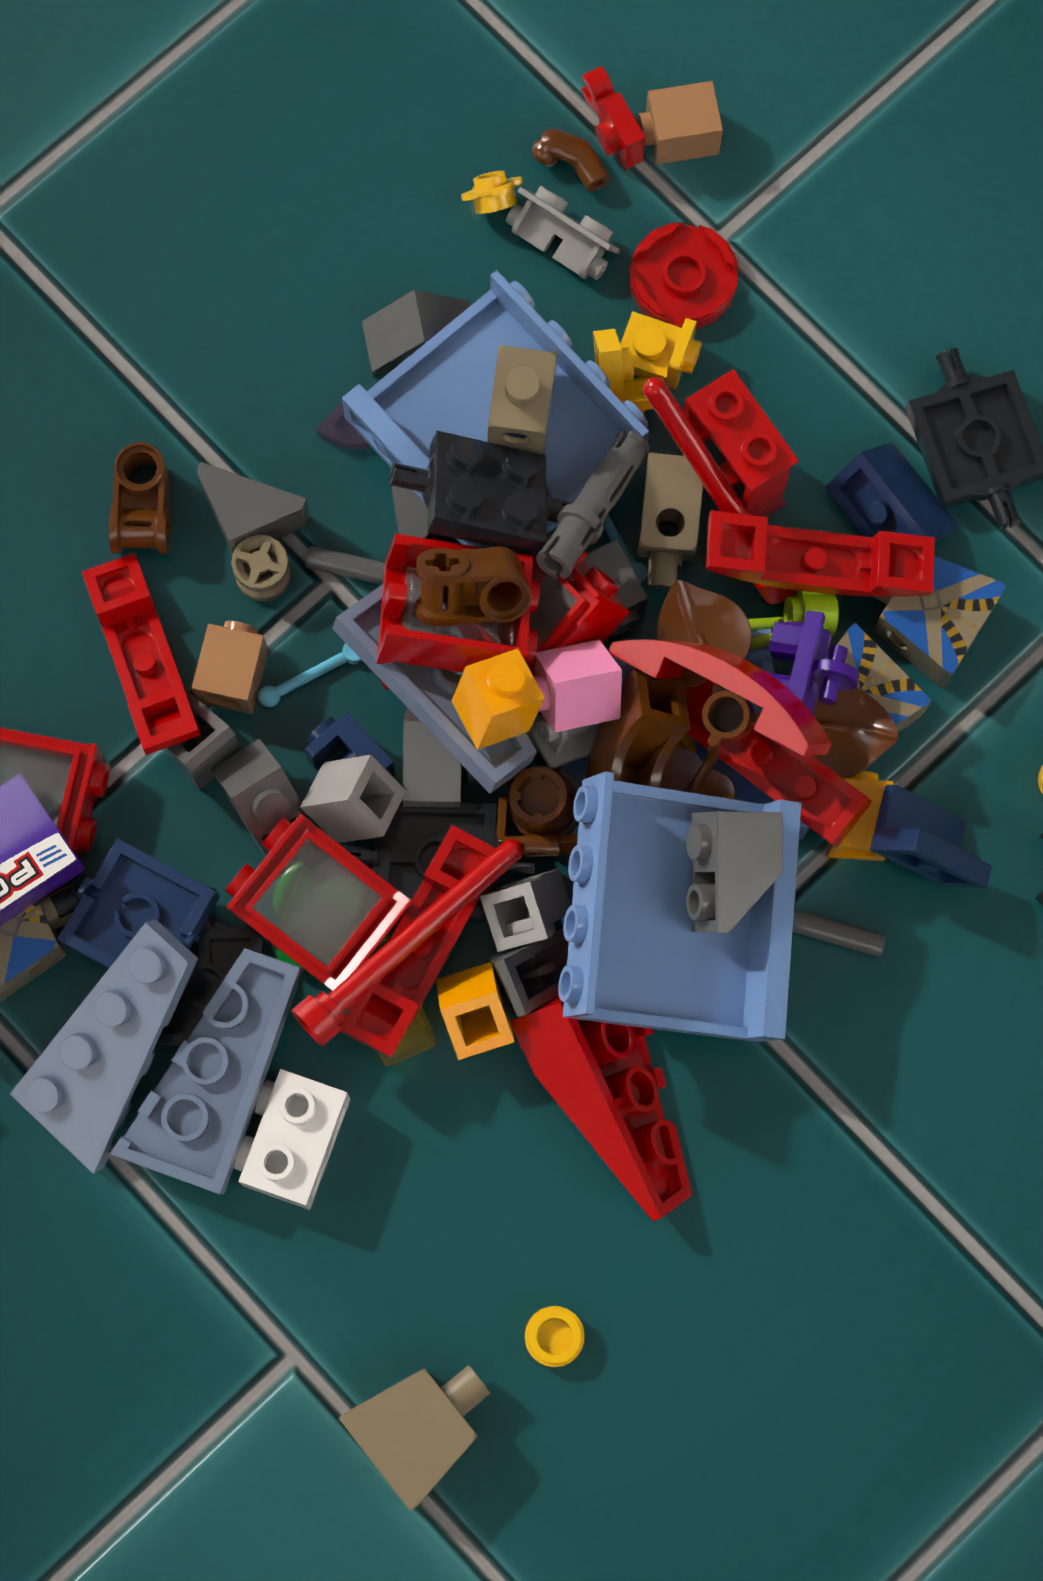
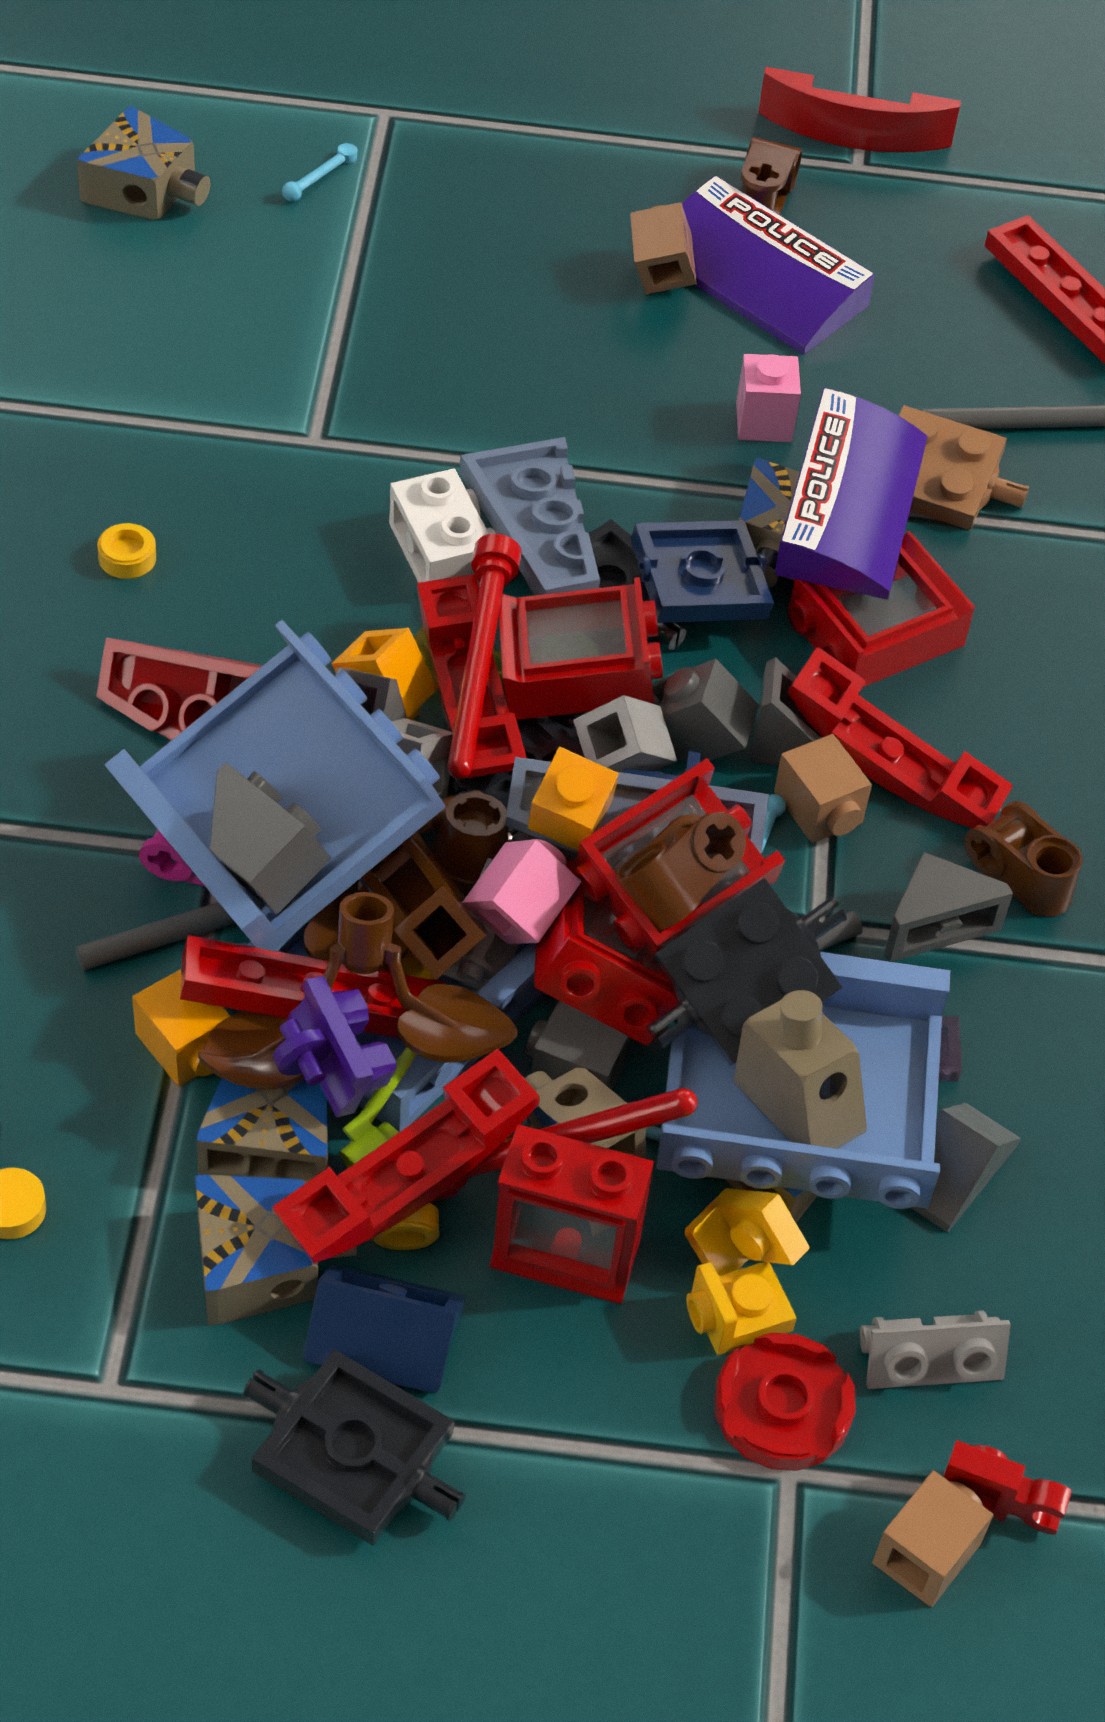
camera: 135 degrees right, 25 degrees down
sand blue wing [10,919,198,1174] -> none
dark tan wheel [231,534,291,602] -> none
dark tan torso [339,1365,491,1511] -> none
yellow plate [461,170,523,214] -> none
reddish brown arm [532,128,610,192] -> none
dark grey pin [536,430,650,579] -> none
slope [608,640,832,756] -> none
dark blue panel [870,785,992,888] -> none

